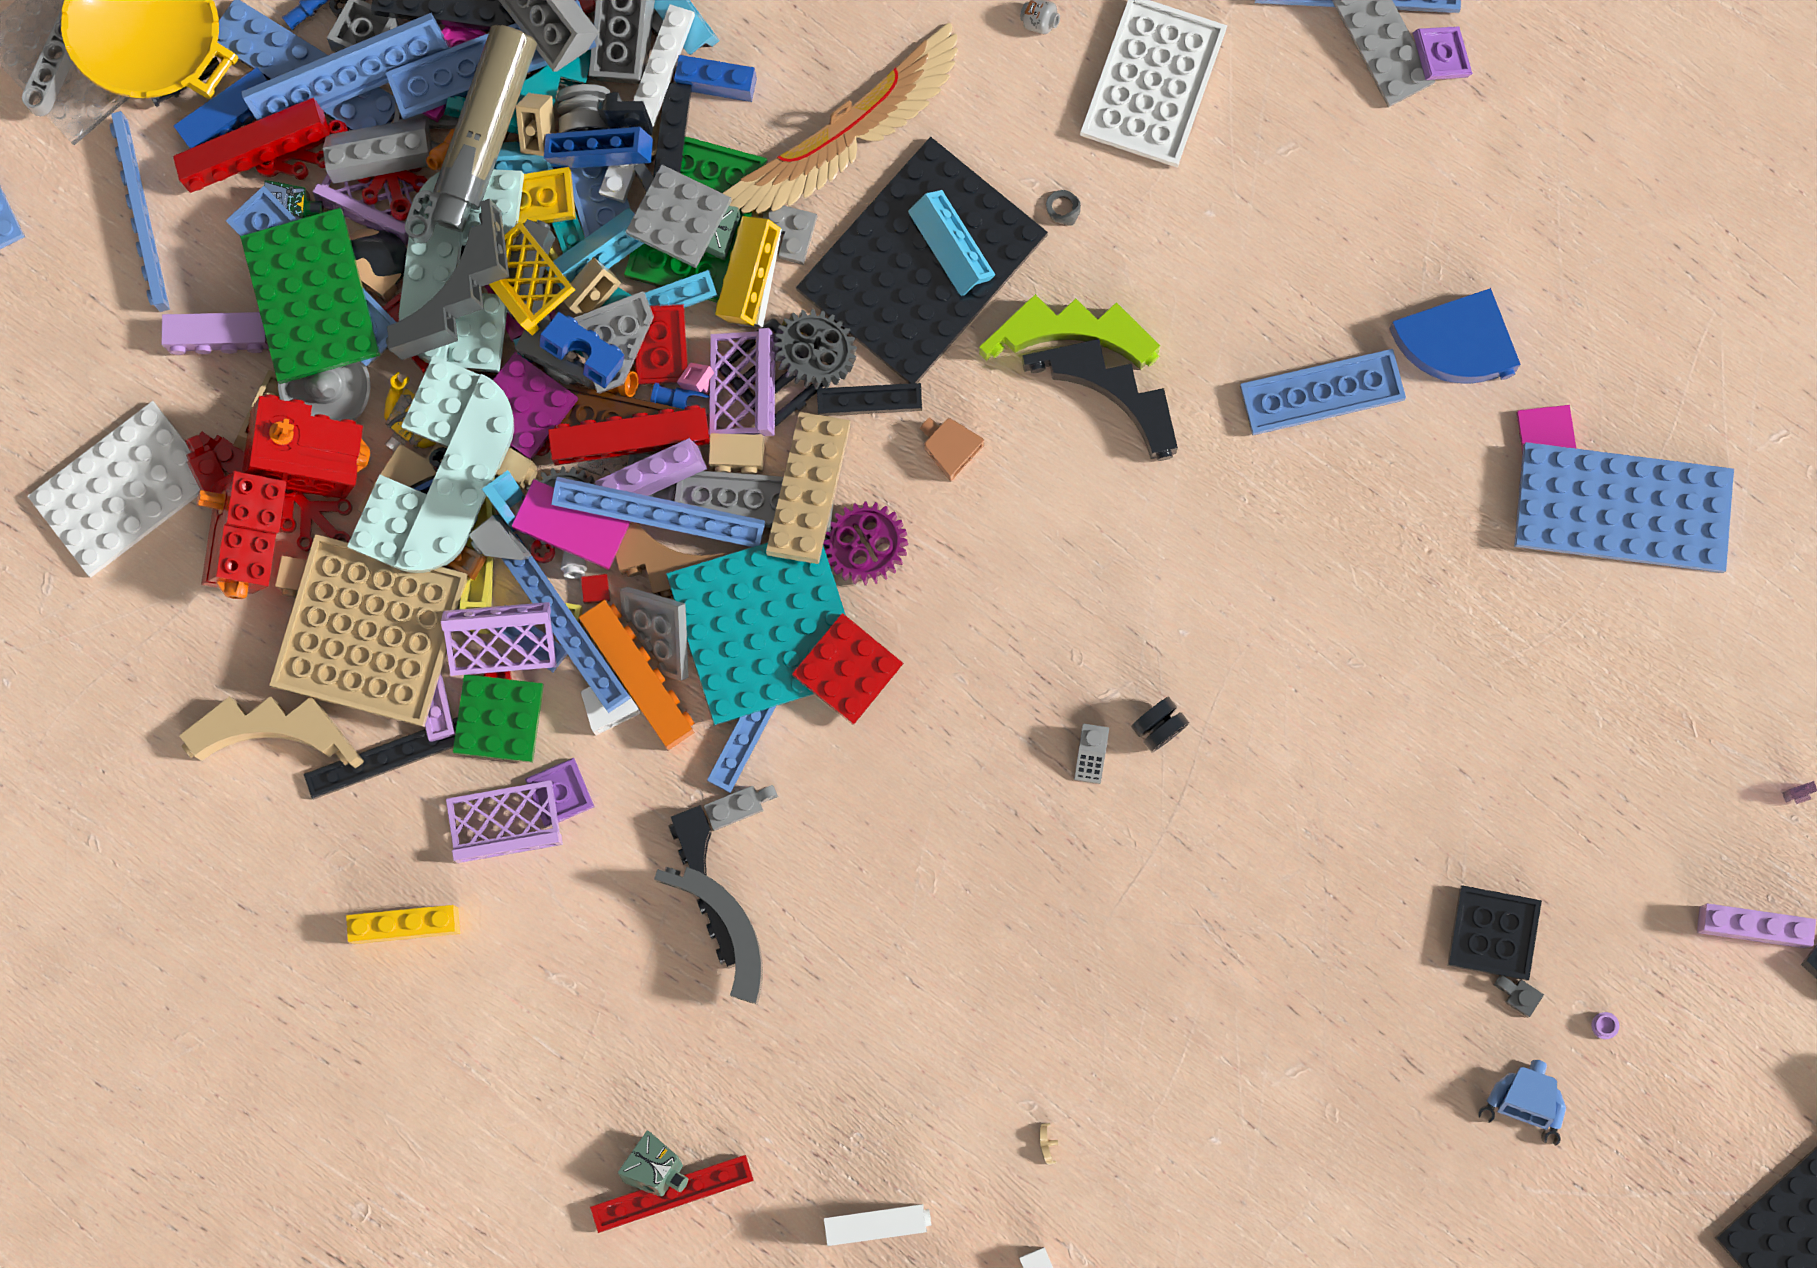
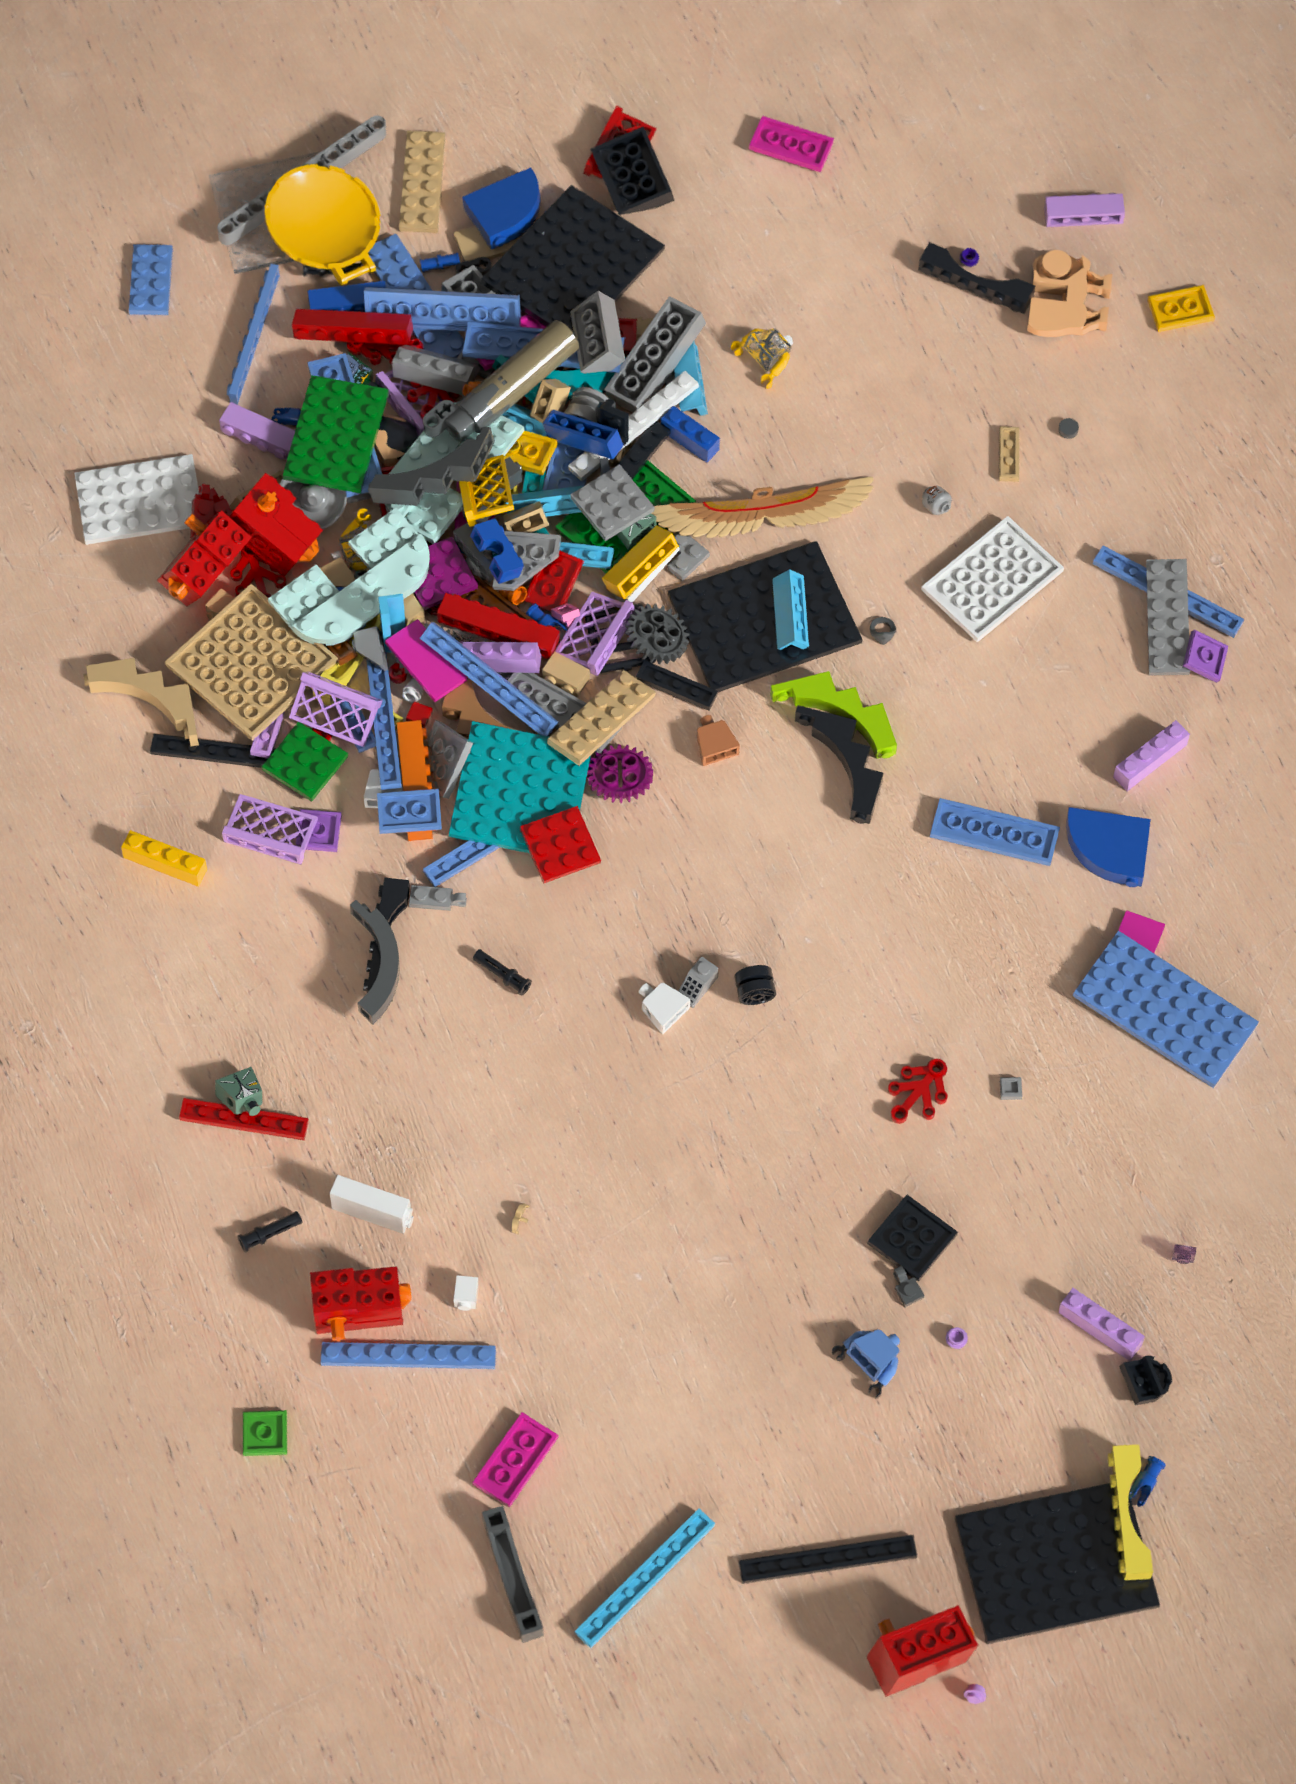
camera: 20 degrees right, 15 degrees down
none -> blue piece [271,408,301,426]
none -> medium blue plate [377,789,442,834]
none -> black pin [473,949,532,996]
none -> white torso [639,983,690,1034]
none -> red plant [888,1059,948,1124]
none -> light grey tile [1000,1077,1022,1100]
none -> lavender brick [1113,720,1190,791]

